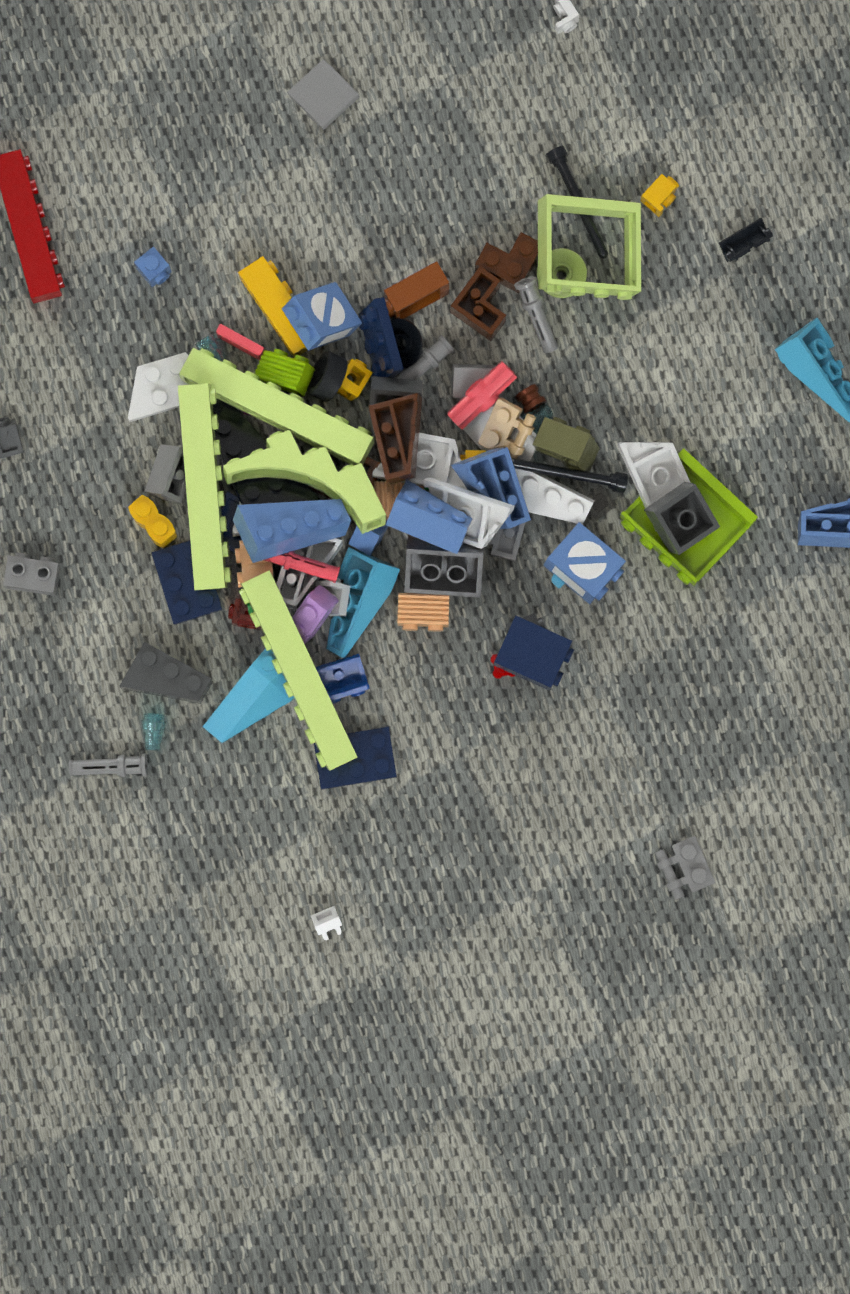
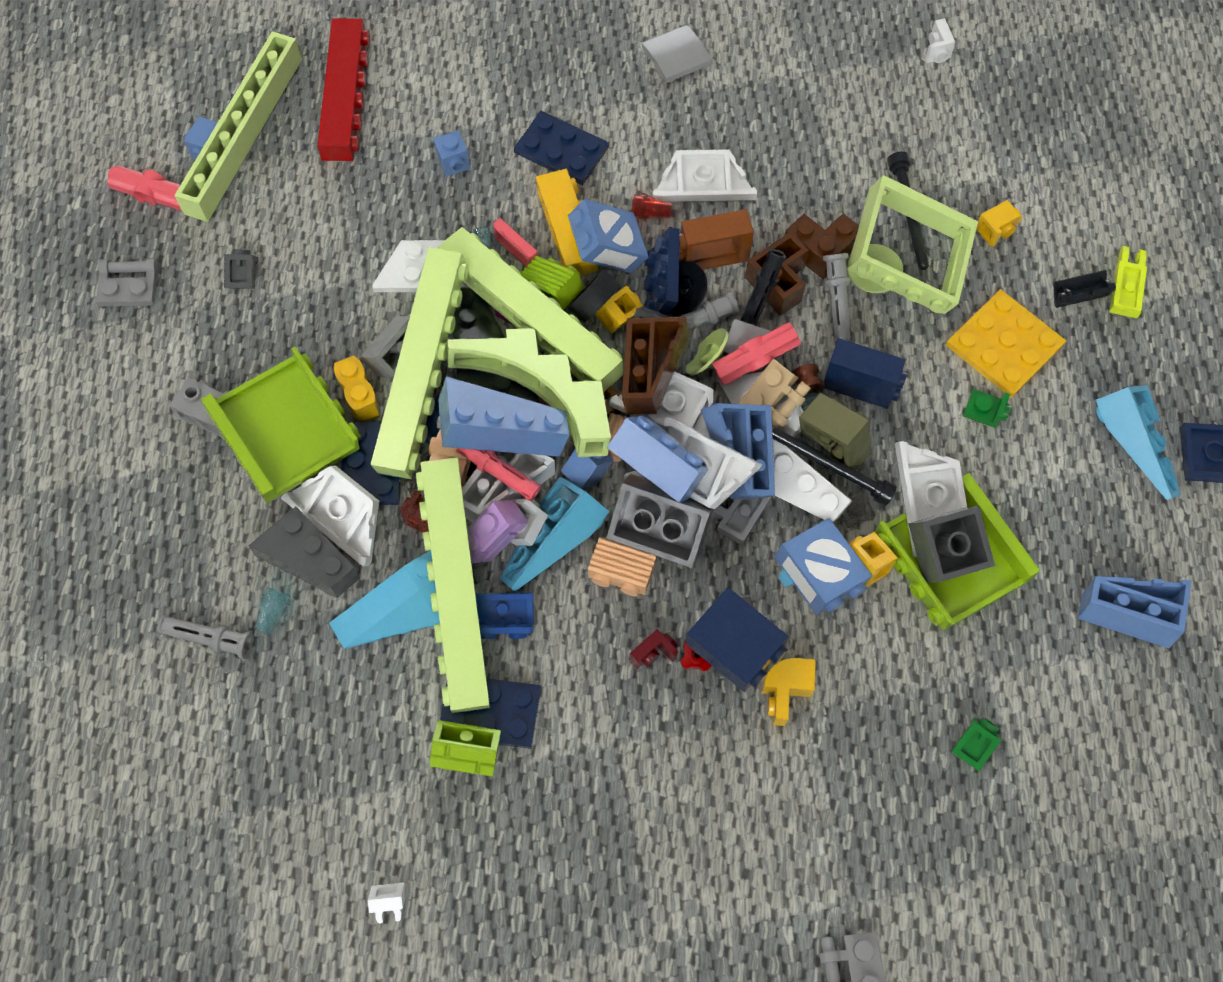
camera: 15 degrees right, 15 degrees down
none -> lime panel [201,346,361,504]
none -> white wing [281,466,379,567]
none -> lime brick [430,720,501,777]
none -> dark blue plate [514,110,609,186]
none -> dark red bracket [629,629,678,669]
none -> clear red cone [631,192,672,220]
none -> white wing [653,150,757,202]
none -> yellowish green dish [686,328,728,375]
none -> black pin [740,249,786,326]
none -> yellow brick [761,658,816,726]
none -> dark blue brick [824,338,908,409]
none -> yellow brick [849,532,898,587]
none -> yellow plate [946,289,1067,398]
none -> green bracket [952,717,1001,771]
none -> green bracket [963,389,1012,428]
none -> neon yellow hinge [1109,246,1147,319]

